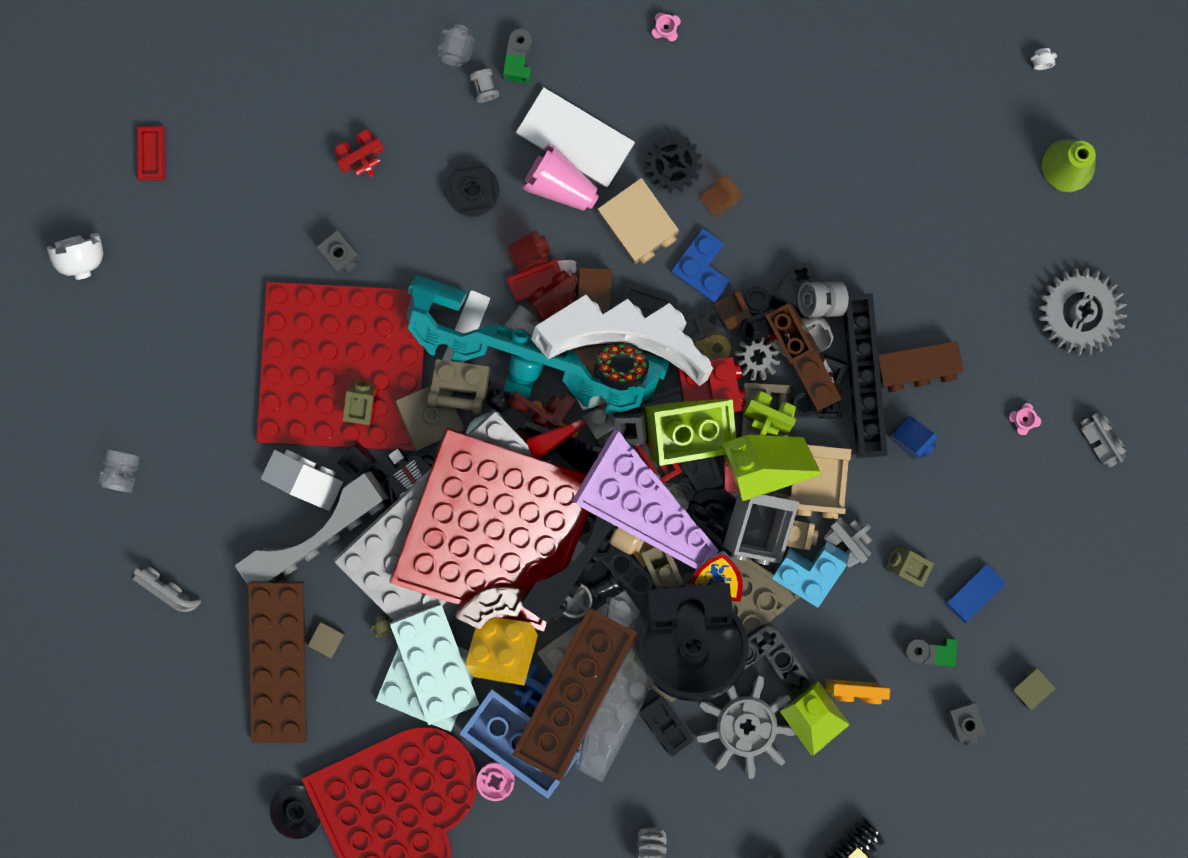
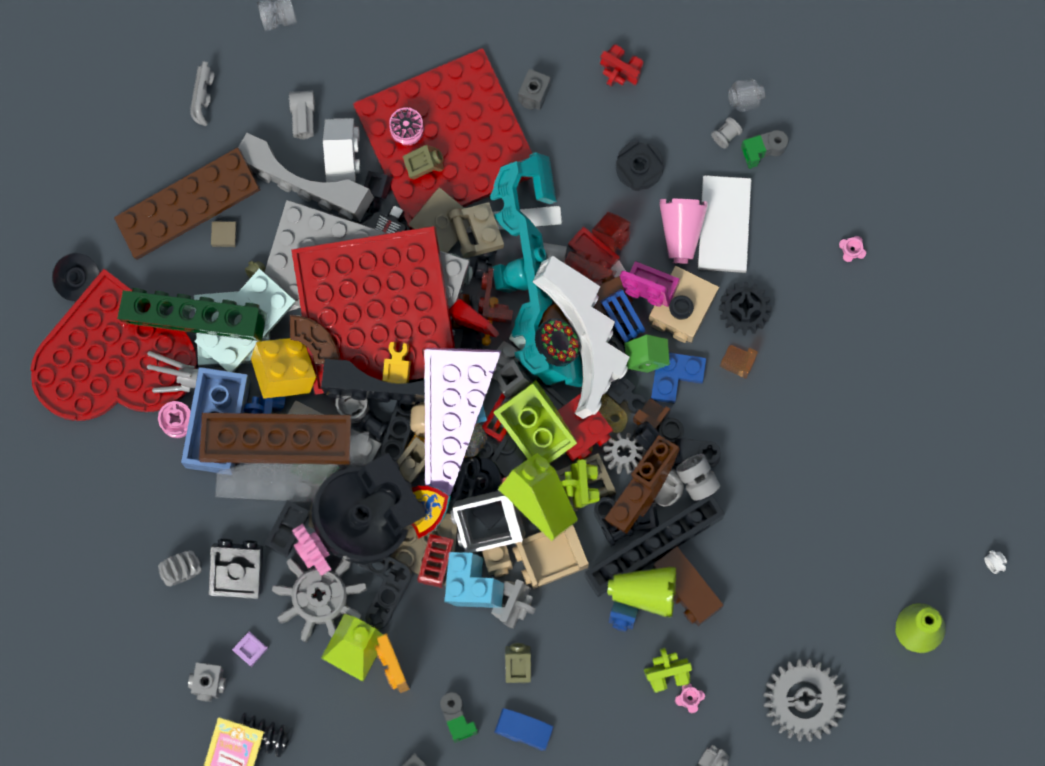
camera: 65 degrees right, 10 degrees down
none -> dark green brick [117,288,267,342]
none -> light grey plant [147,351,199,393]
none -> plate [209,539,263,599]
none -> lavender tile [233,632,268,667]
none -> light grey piece [289,90,315,139]
none -> bright pink gear [292,524,331,576]
none -> yellow plate [382,342,411,383]
none -> bright pink wheel [389,108,424,145]
none -> red slope [418,534,454,588]
none -> blue tile [600,289,646,343]
none -> lime cone [608,567,676,617]
none -> dark pink bracket [620,261,680,307]
none -> bright green piece [625,335,670,373]
none -> lime hips [644,648,692,692]
none -> black plate [669,295,694,320]

